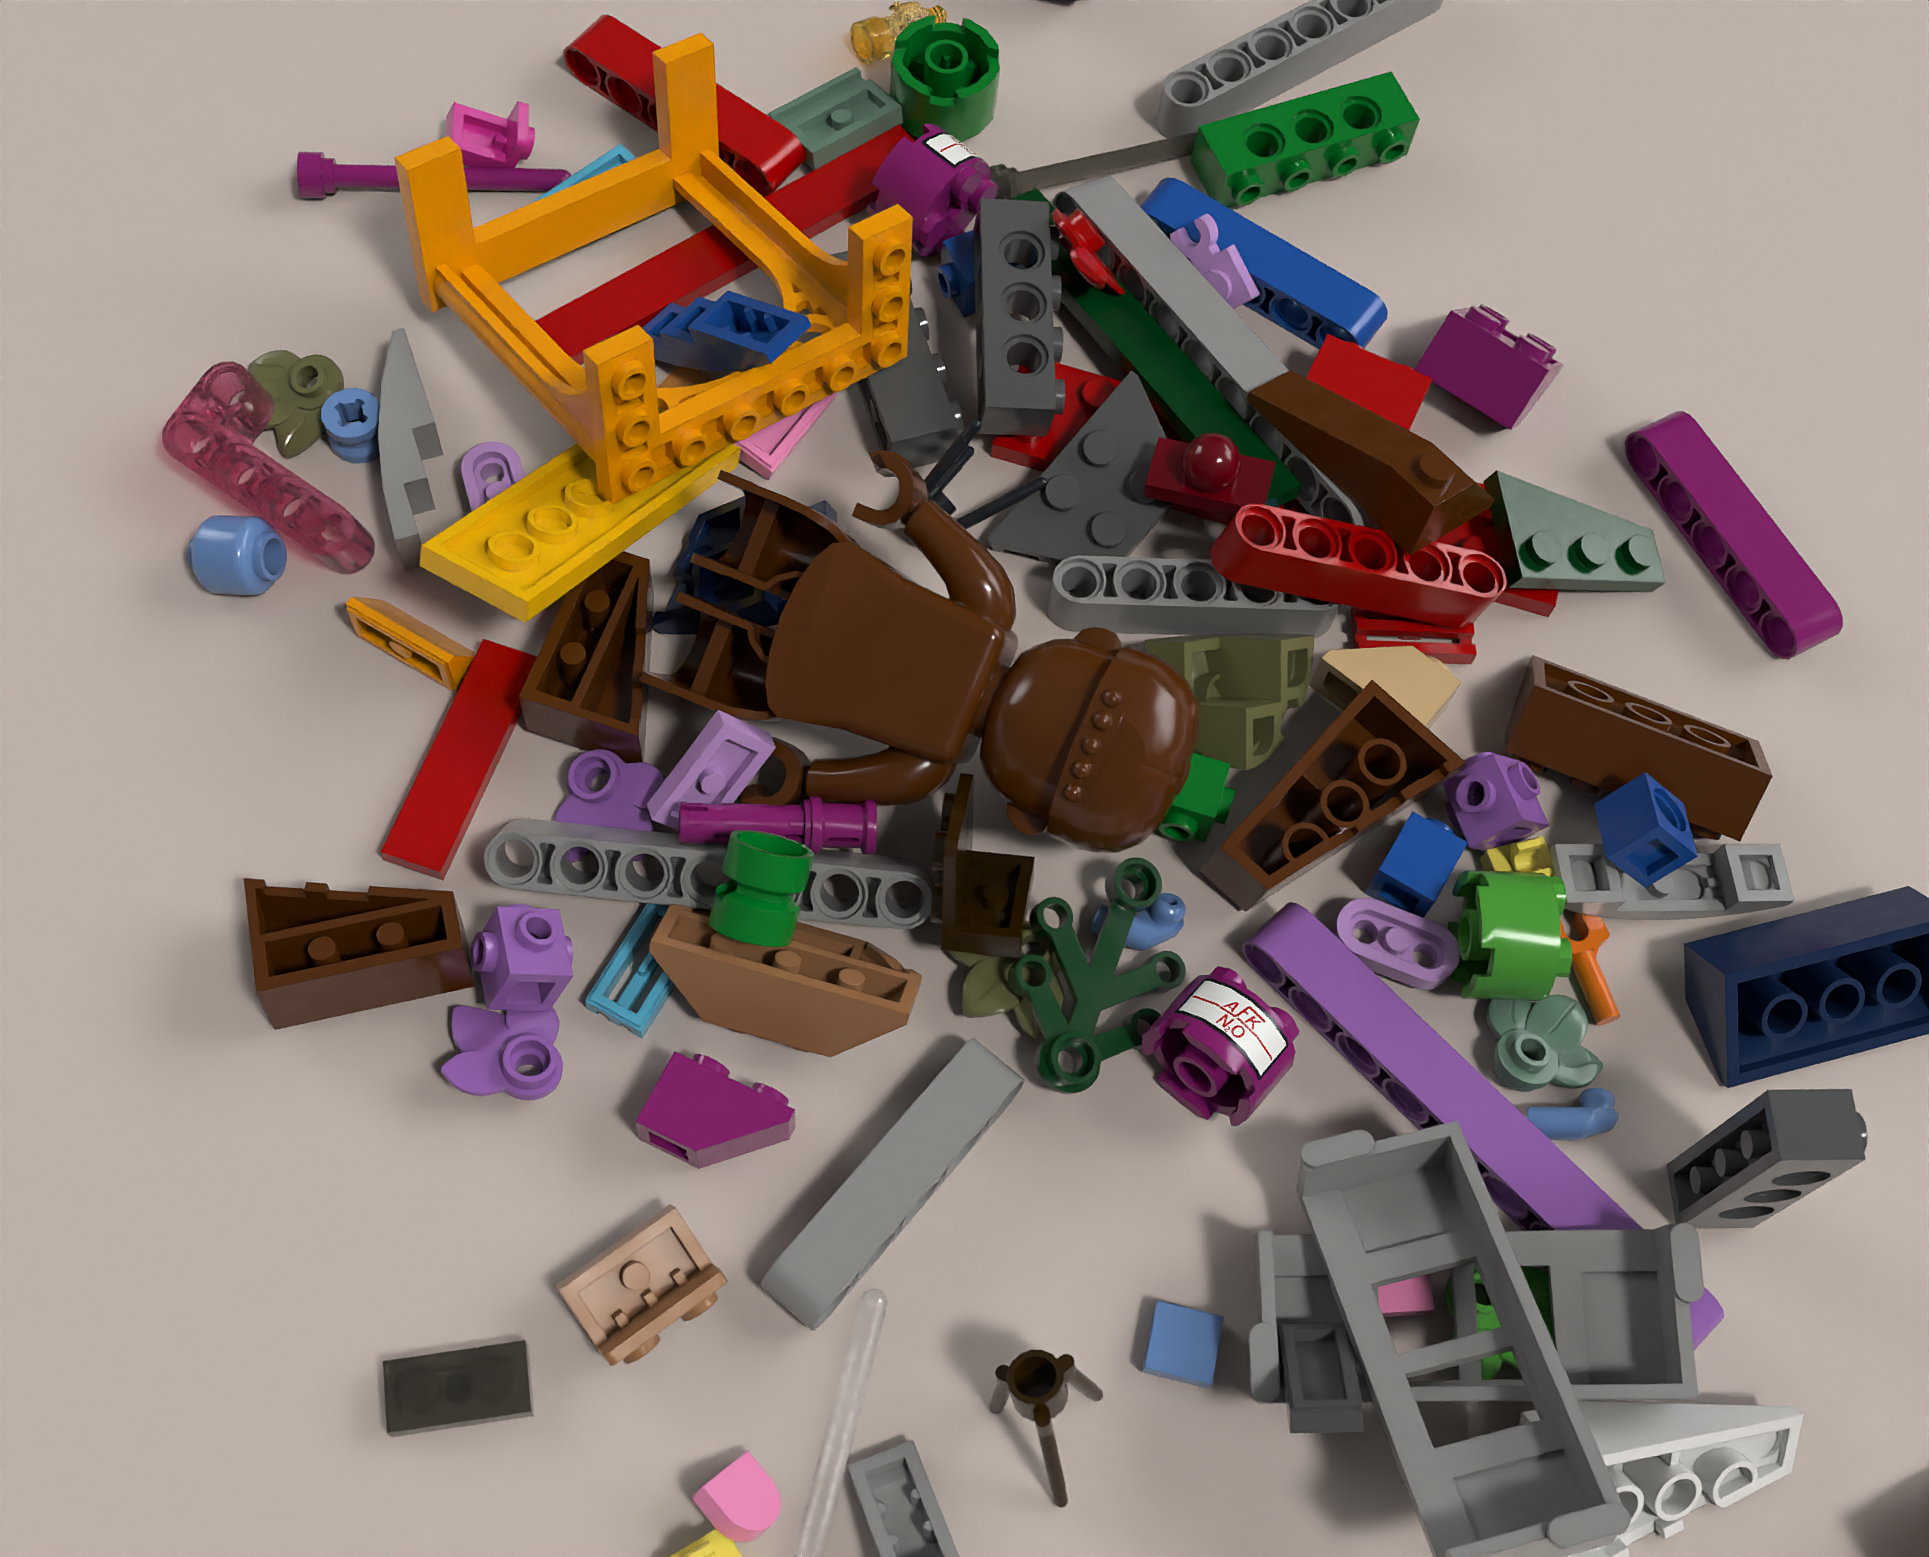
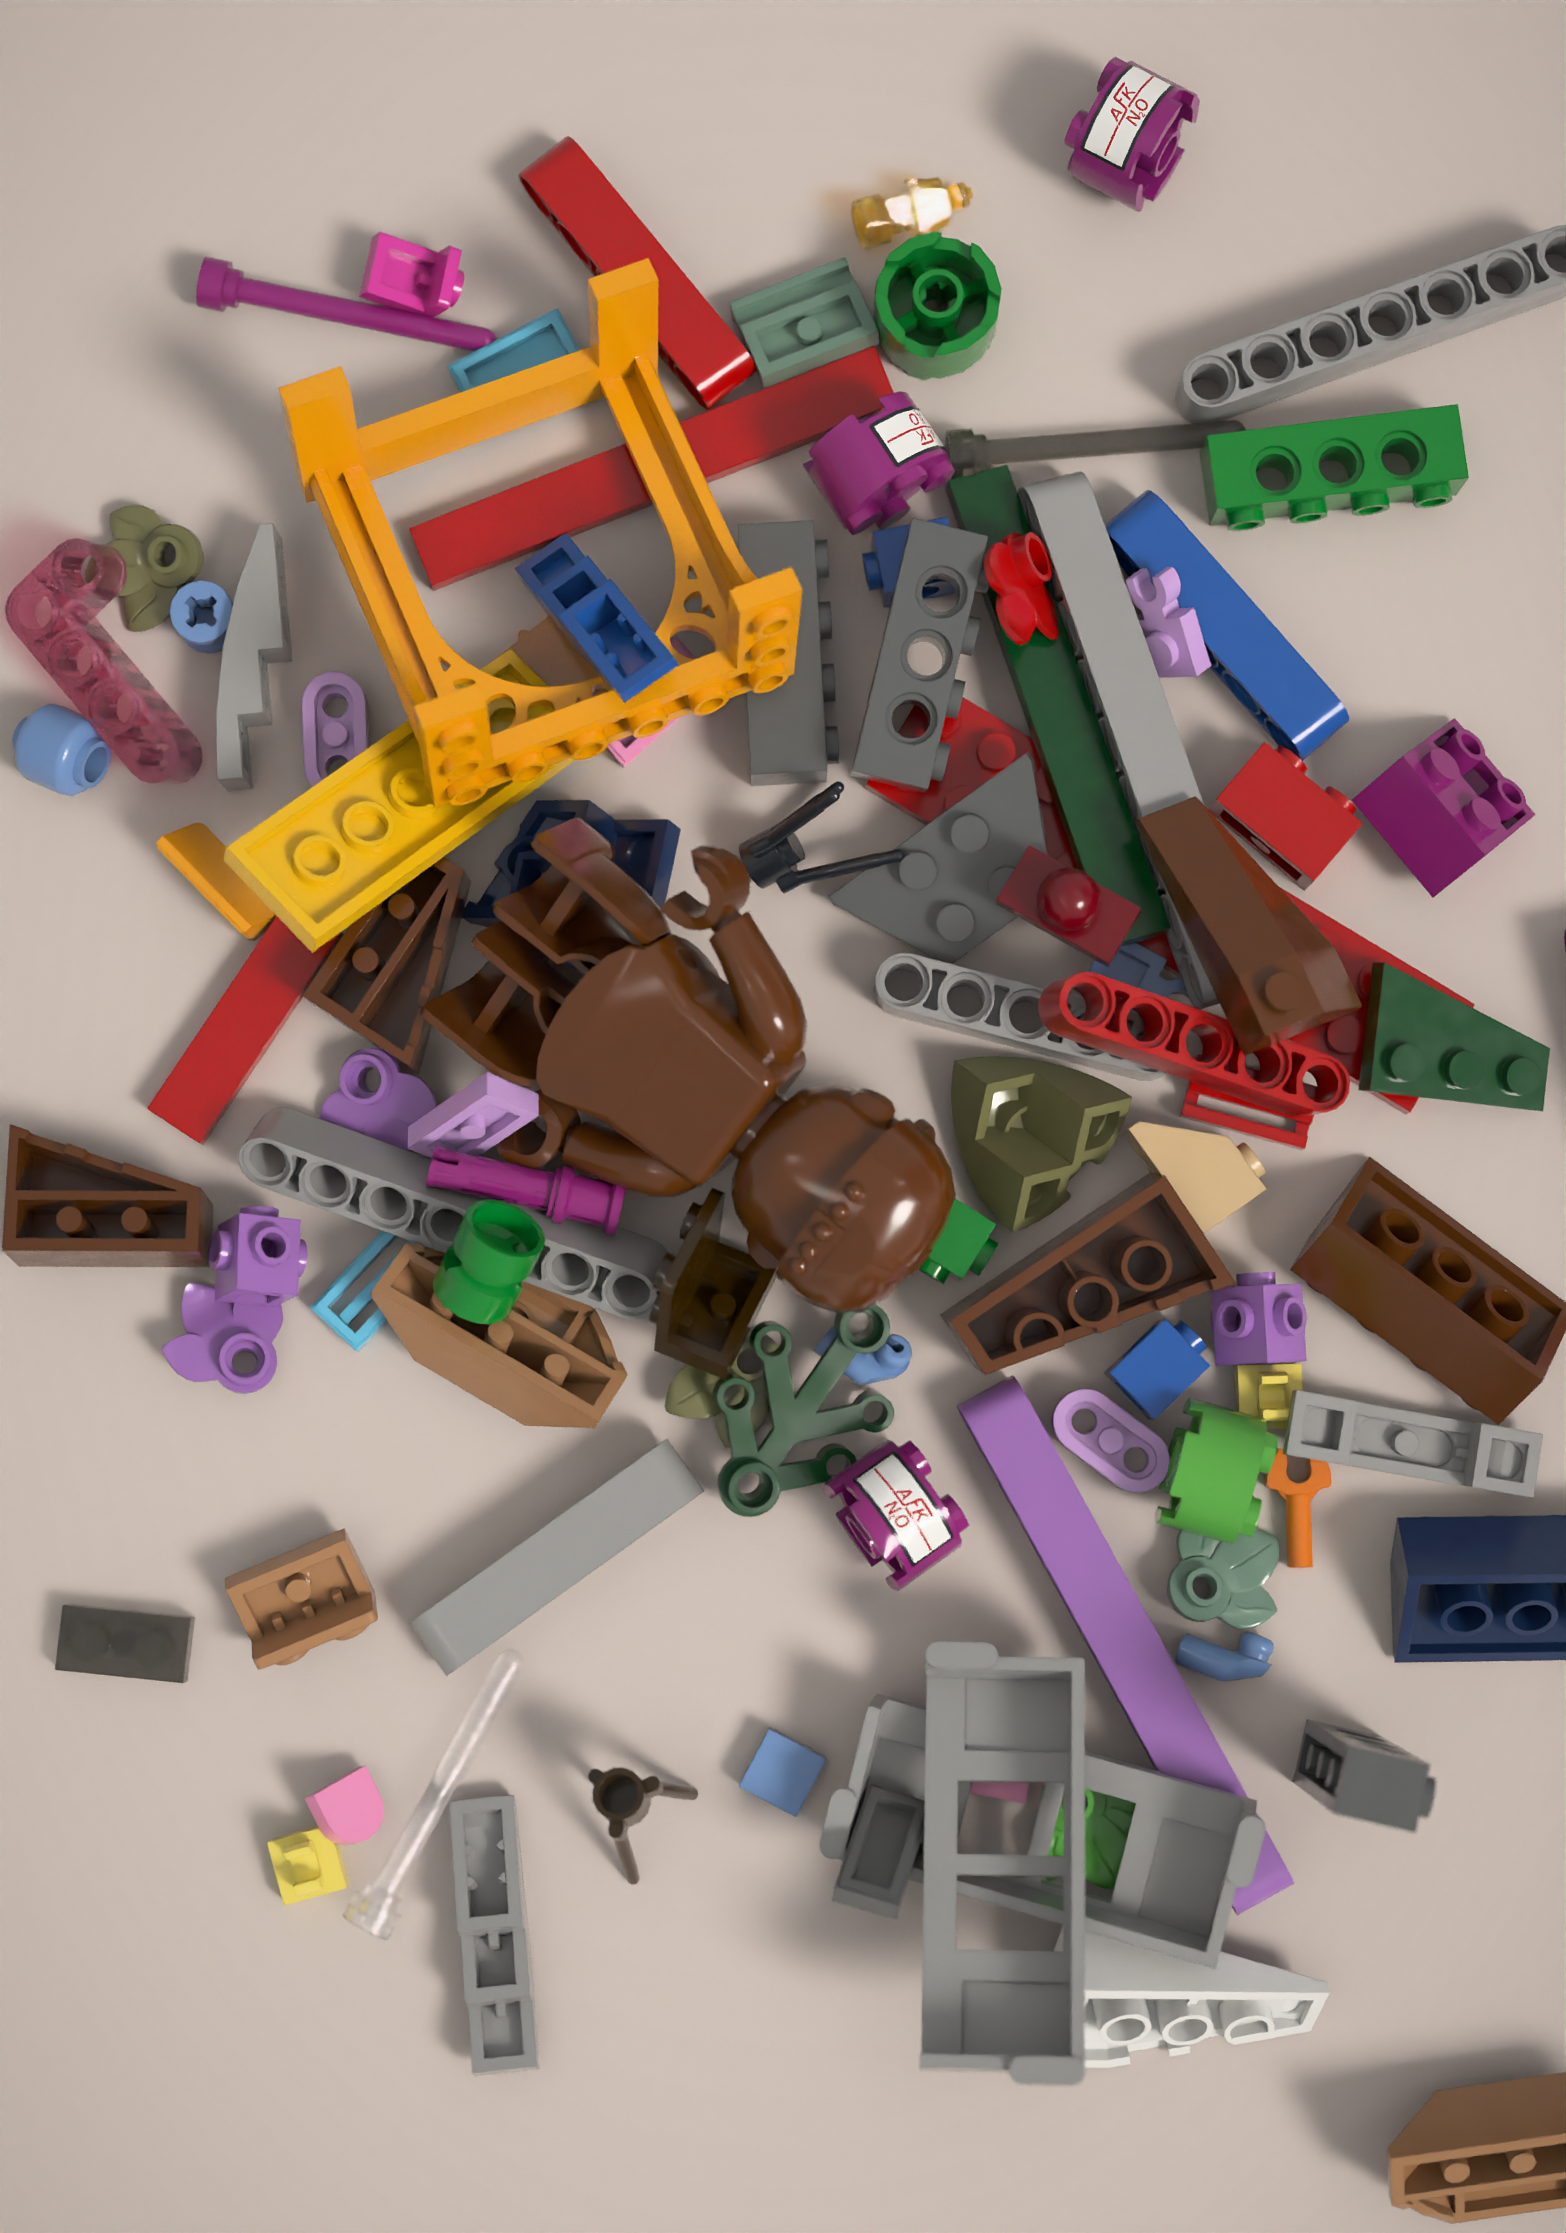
camera: 25 degrees right, 20 degrees up
magenta slope [635,1051,795,1169] -> none
blue brick [1594,772,1698,888] -> none

